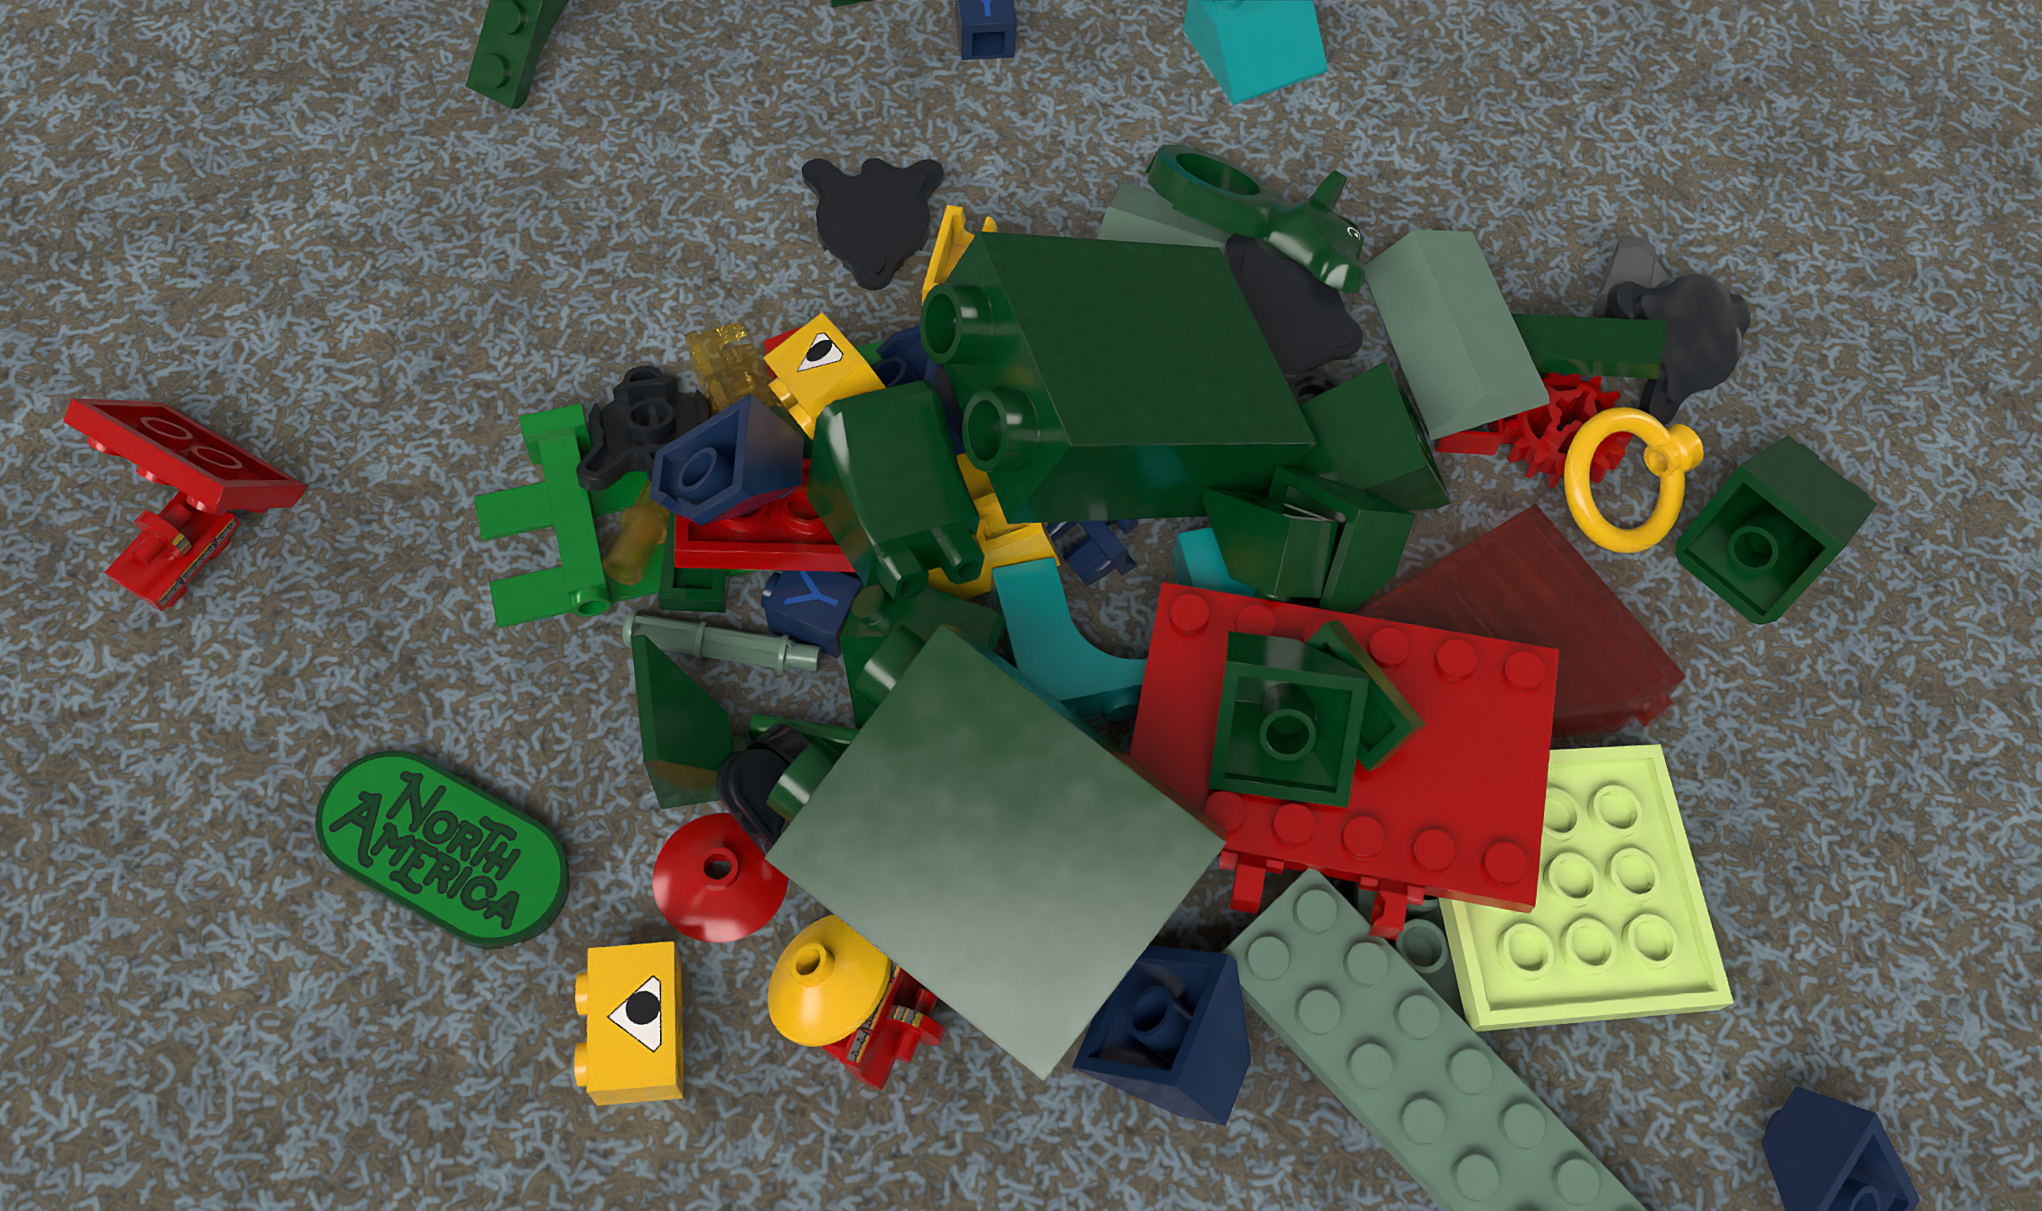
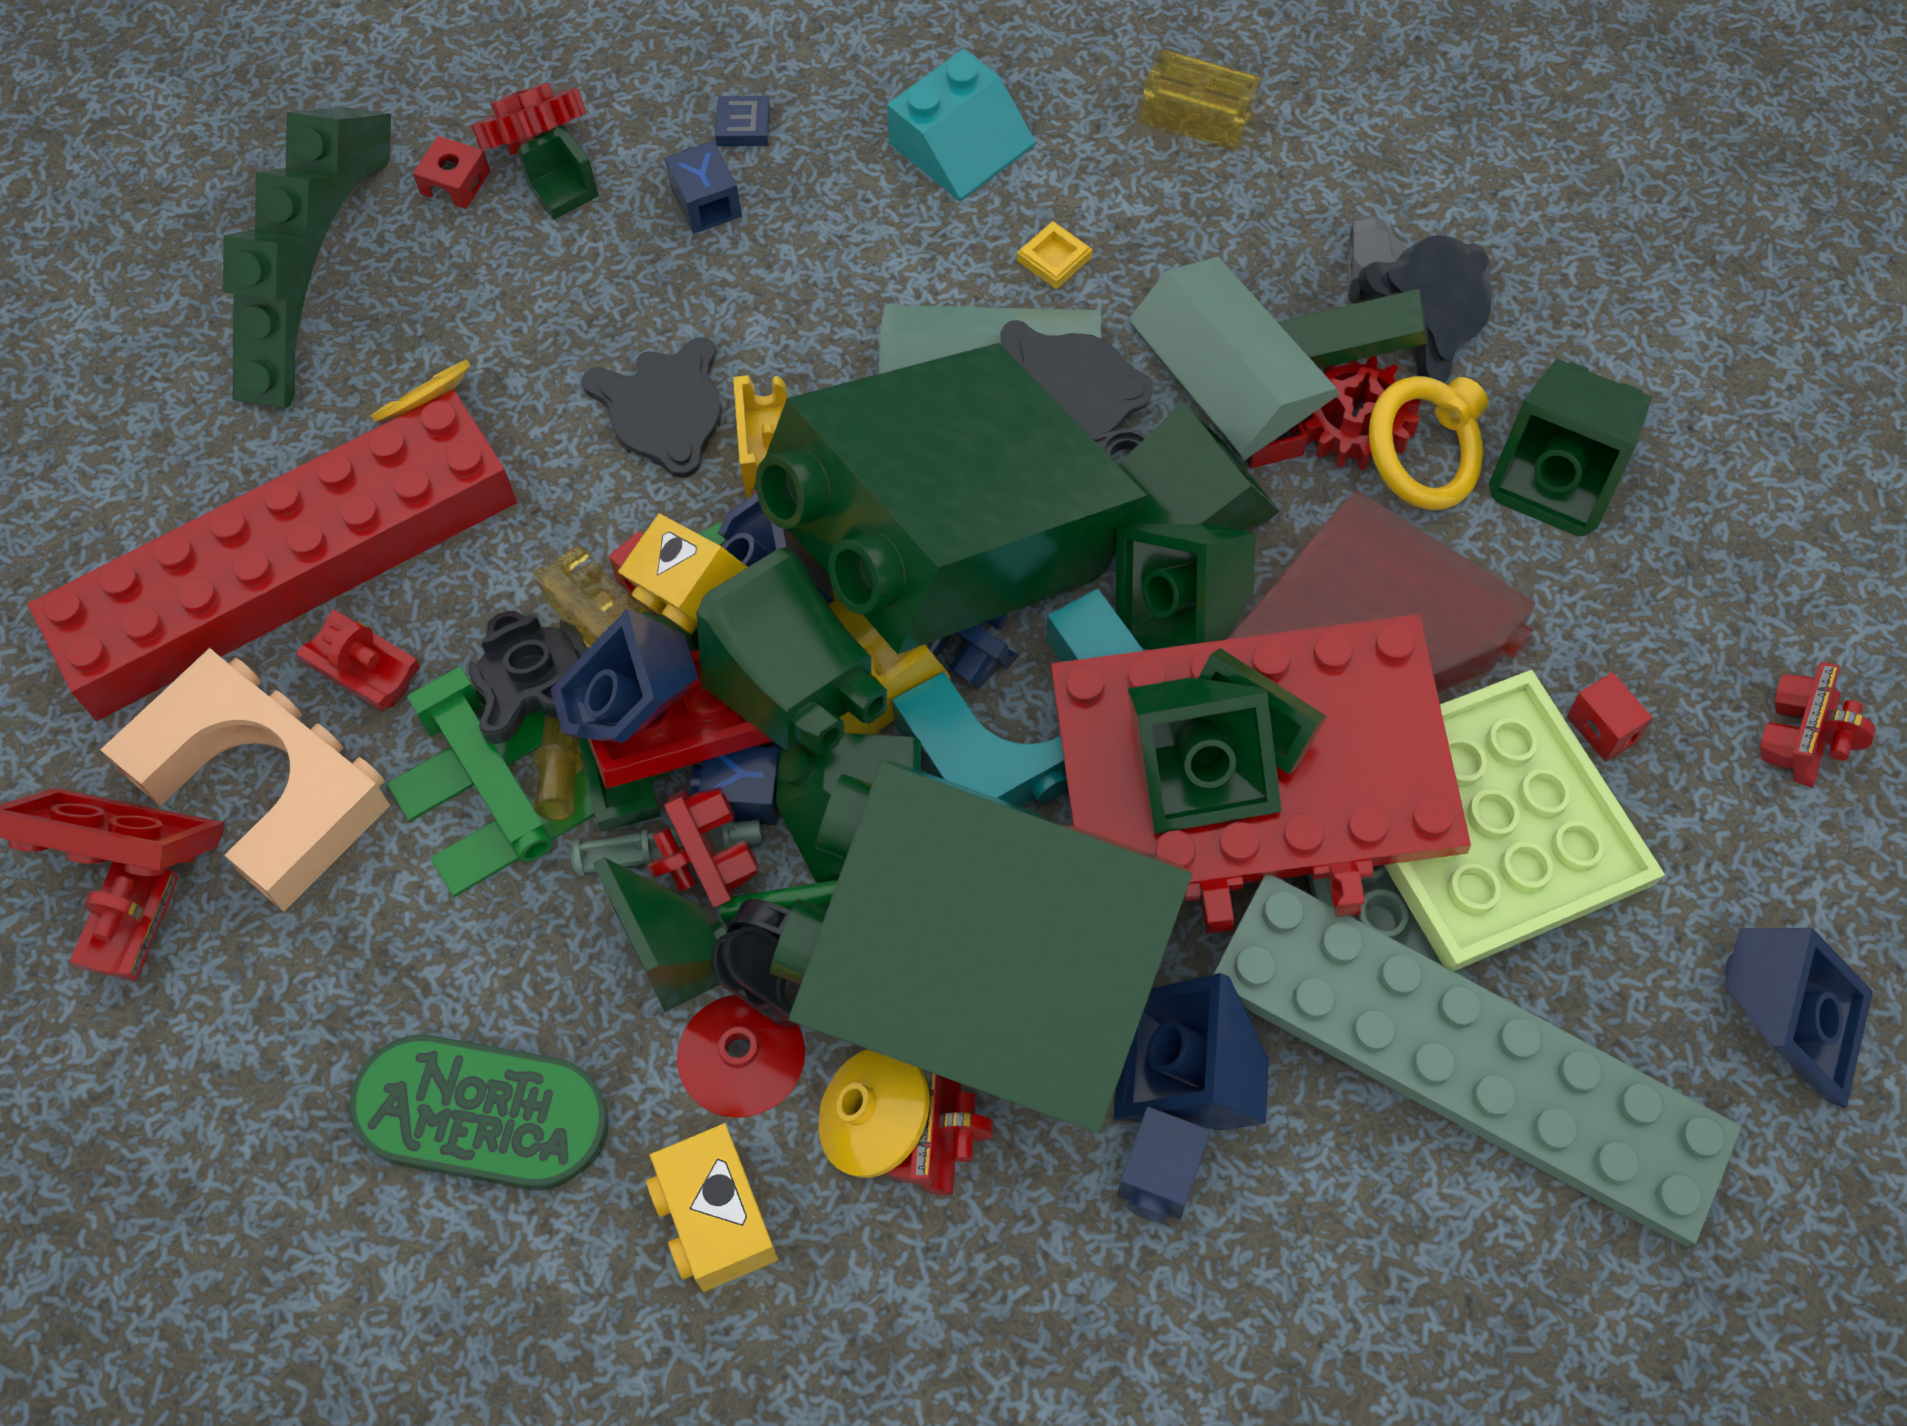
camera: 10 degrees left, 0 degrees up
dark green animal [1145,144,1365,294] -> none
dark green slope [1202,487,1338,604] -> none
none -> red brick [27,389,518,722]
none -> light nougat arch [100,648,390,912]
none -> red hips [296,609,421,712]
none -> yellow dish [370,359,471,422]
none -> red hips [646,787,760,908]
none -> yellow tile [1017,221,1093,289]
none -> dark blue brick [1118,1107,1211,1223]
none -> clear yellow hinge [1140,49,1262,152]
none -> red piece [1567,672,1653,762]
none -> red hips [1760,662,1876,788]

